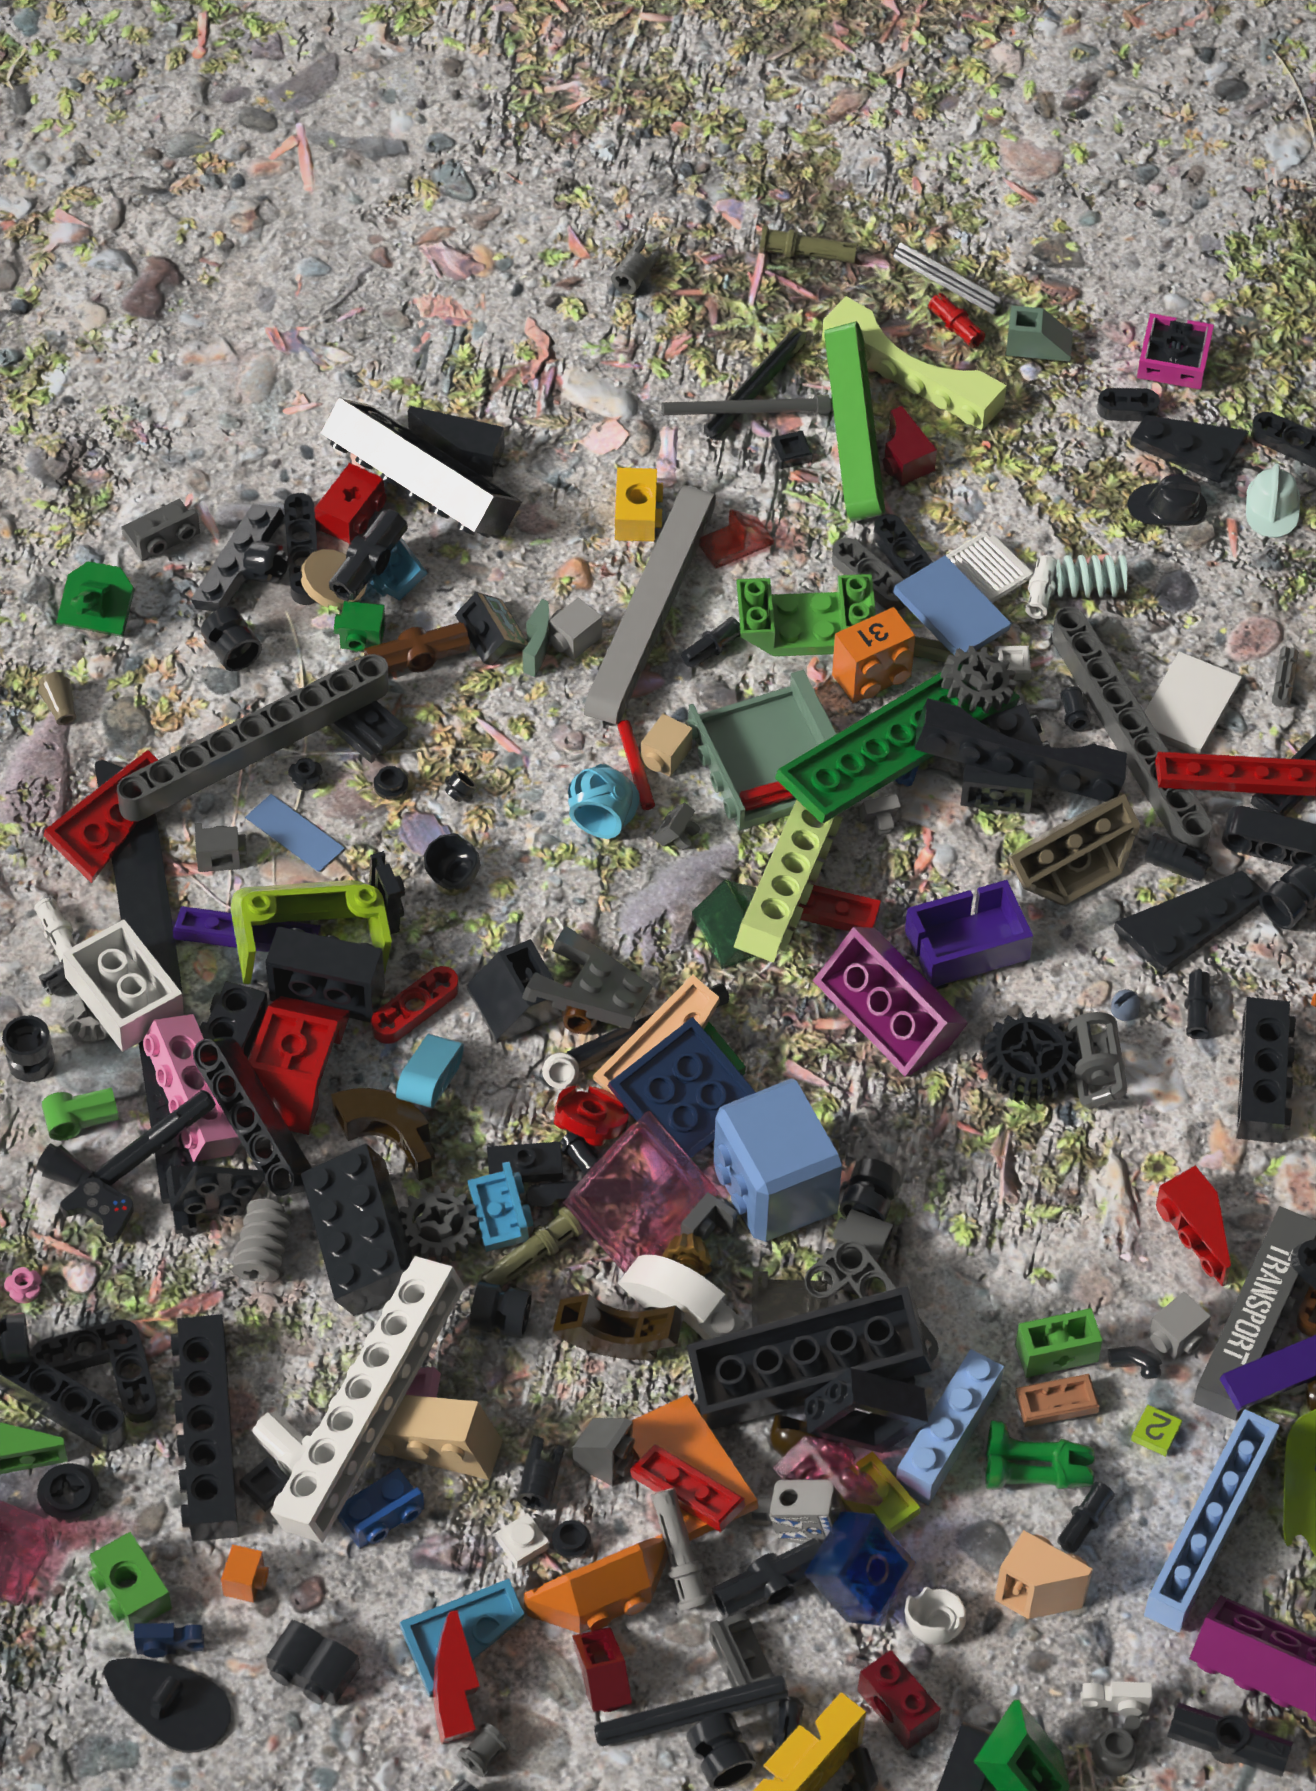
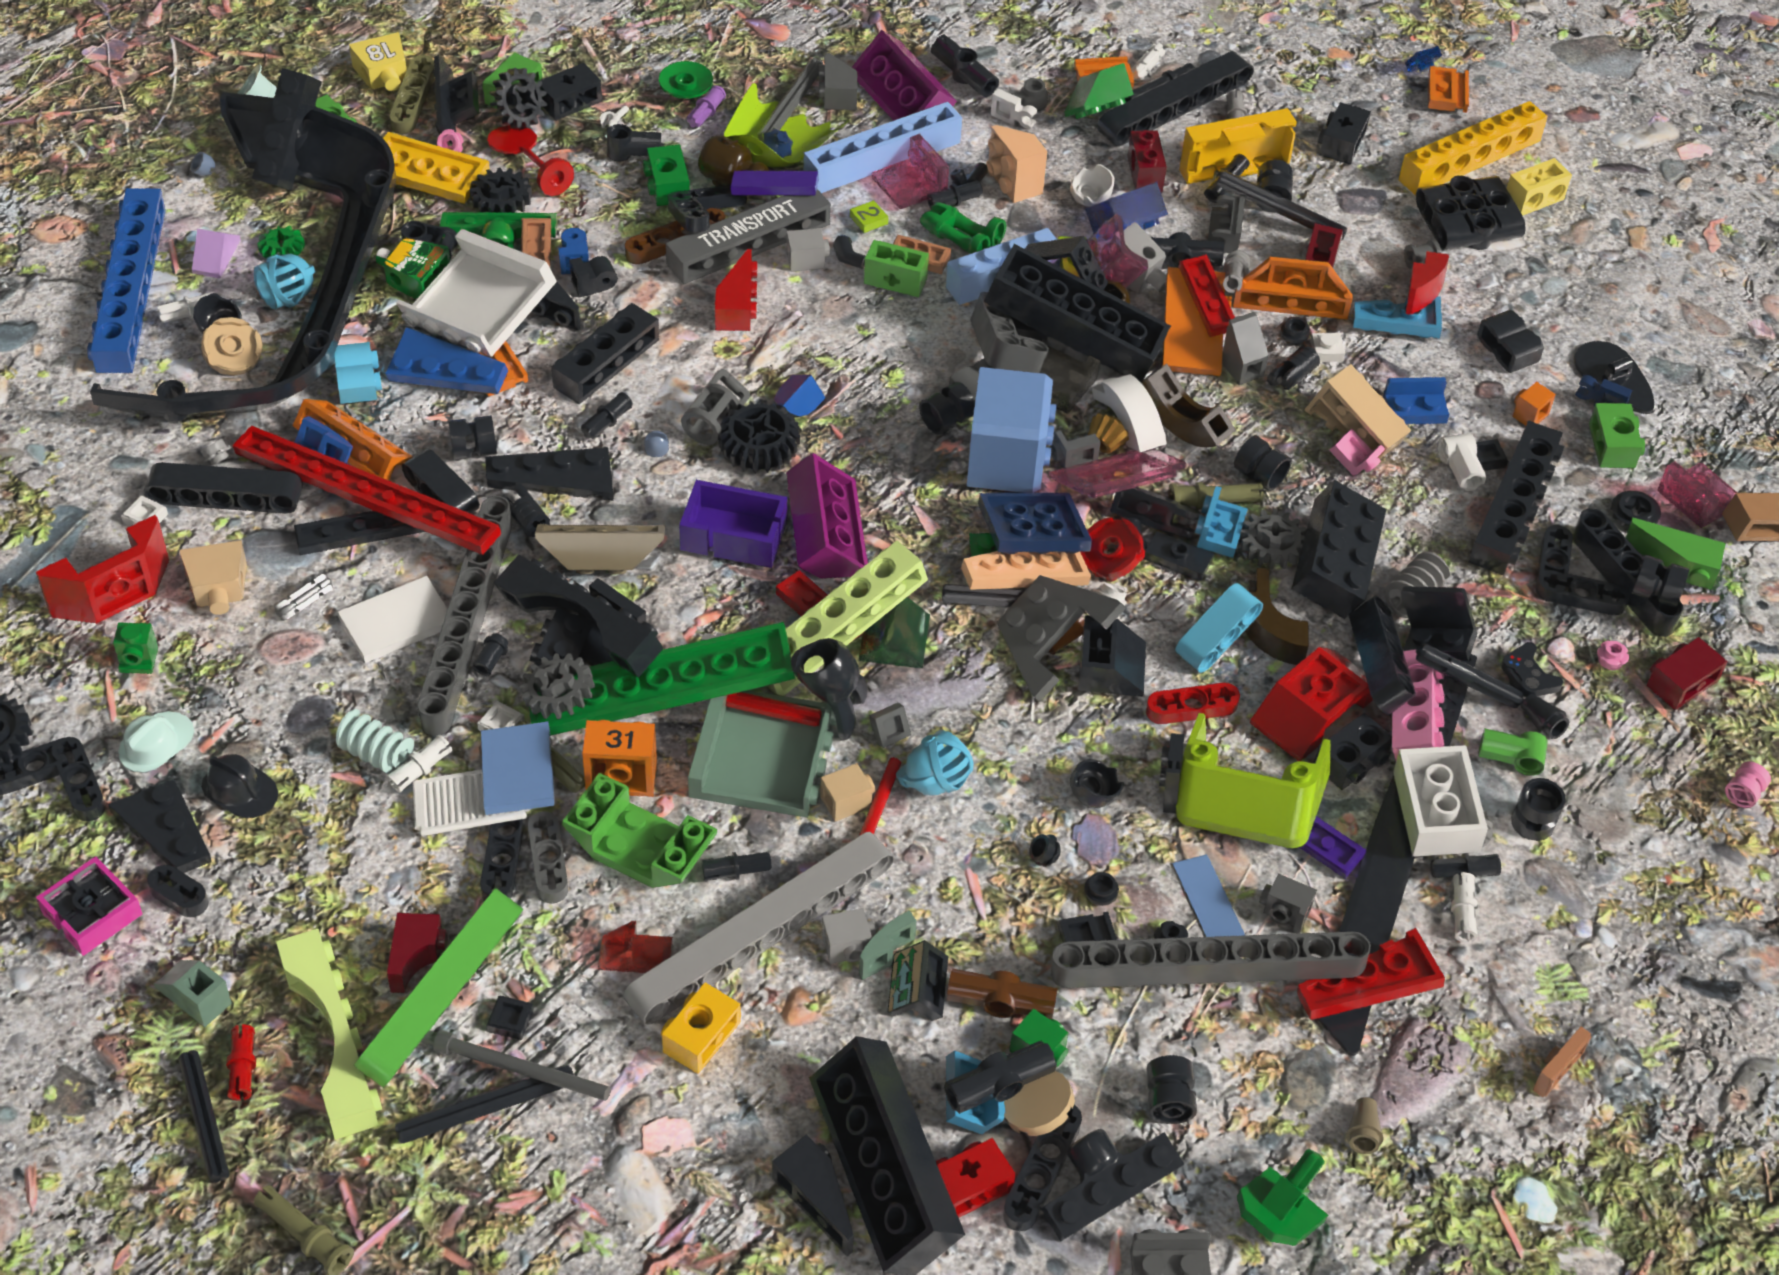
camera: 150 degrees left, 5 degrees down
black brick [265,927,385,1023] -> none
white brick [271,1256,465,1543] -> none
none -> blue brick [774,375,826,416]
none -> black piece [791,638,868,740]
none -> clear pink bracket [872,134,949,209]
none -> black arm [950,162,988,186]

